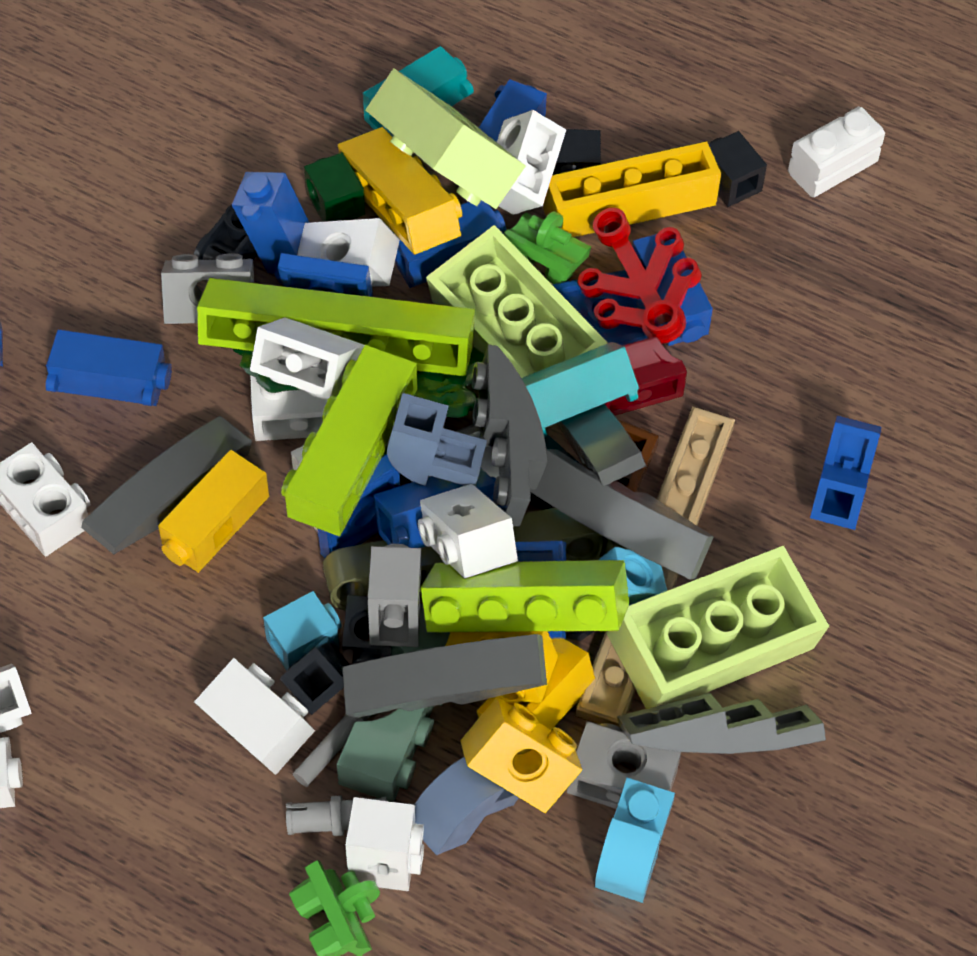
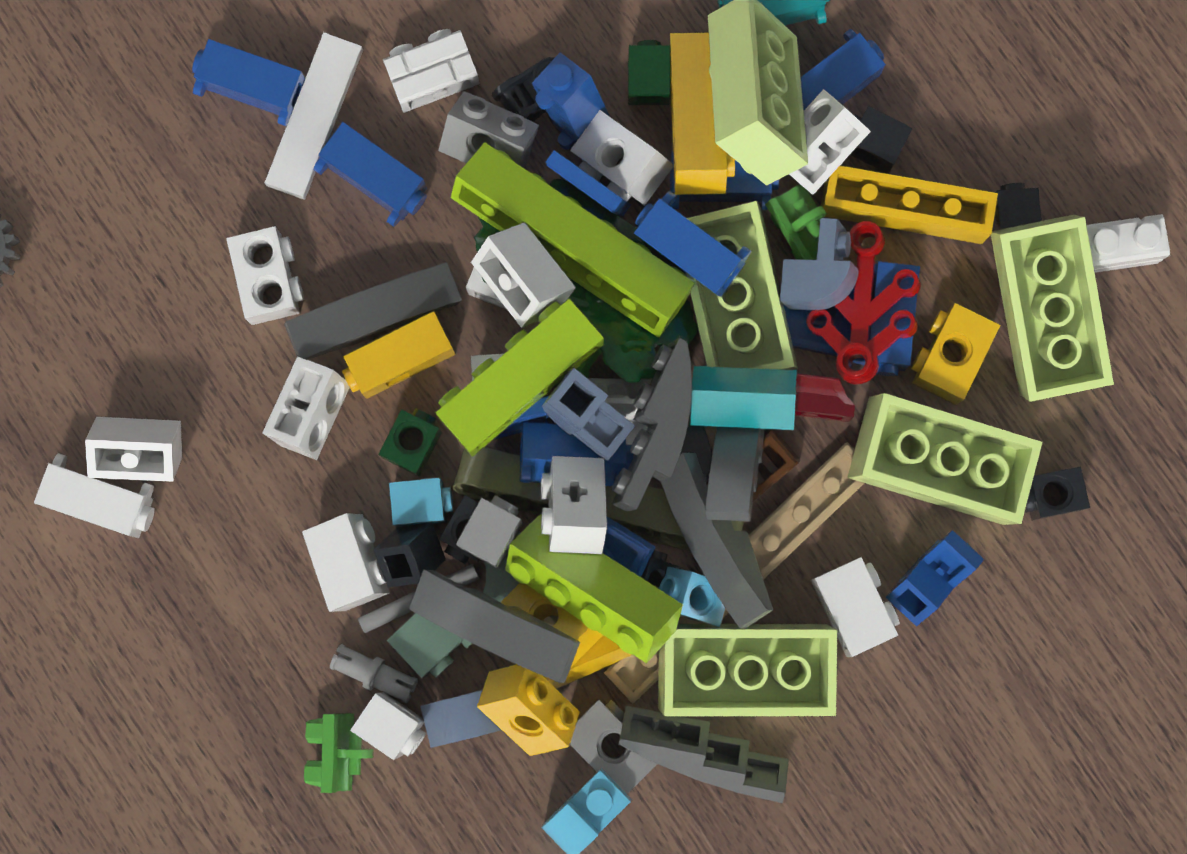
camera: 30 degrees right, 25 degrees up
none -> white brick [263,356,350,460]
none -> white tile [265,32,363,200]
none -> dark green brick [378,408,442,477]
none -> white brick [383,29,480,113]
none -> blue brick [634,191,752,298]
none -> sand blue brick [780,218,859,310]
none -> white brick [811,557,900,657]
none -> yellowish green brick [847,393,1042,525]
none -> yellow brick [911,303,1000,405]
none -> yellowish green brick [991,215,1114,402]
none -> black brick [1025,466,1090,521]

